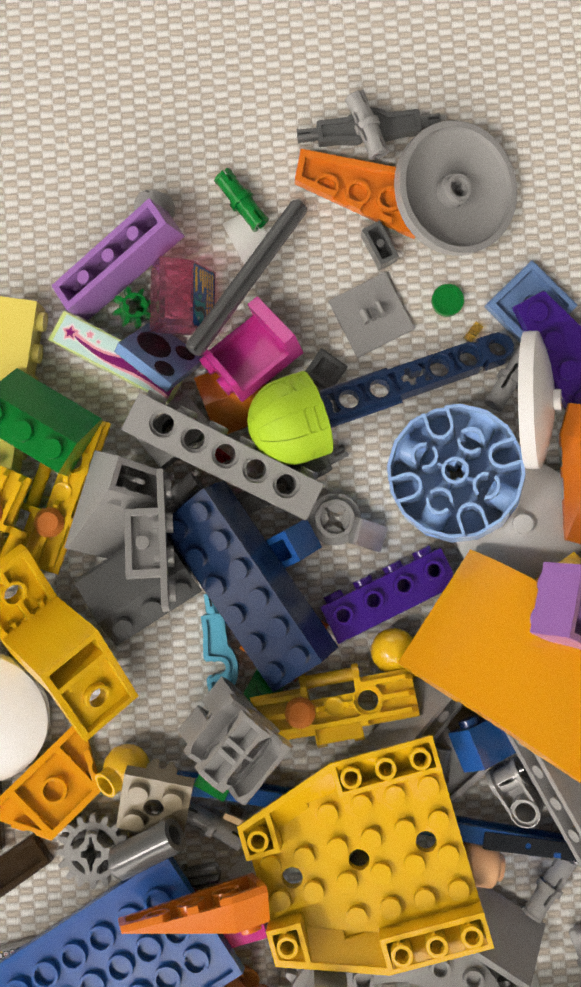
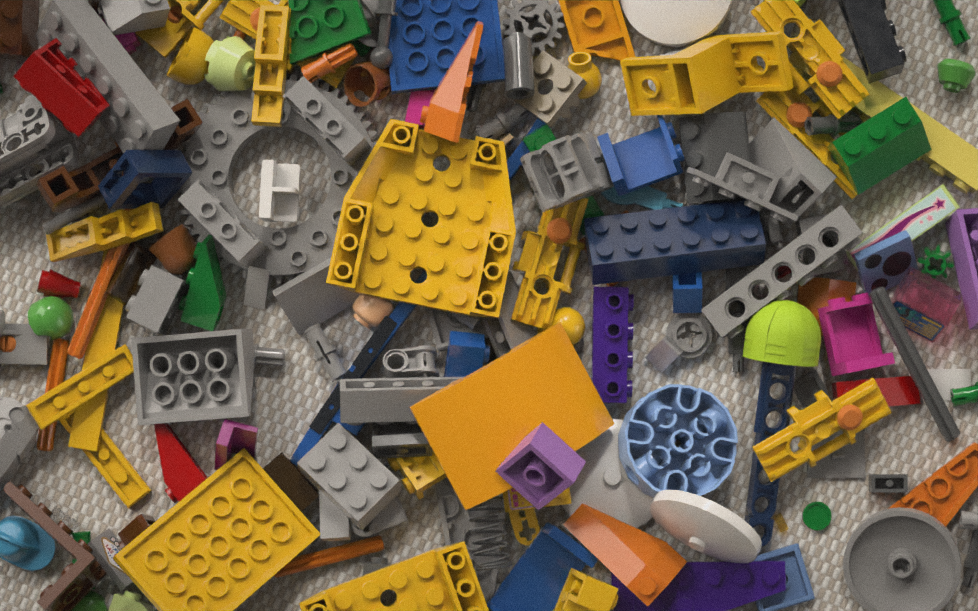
camera: 120 degrees right, 0 degrees up
none -> blue panel [597,115,685,196]
none -> yellow piece [752,378,892,482]
none -> dark grey axle [804,114,862,136]
none -> red slope [831,376,921,407]

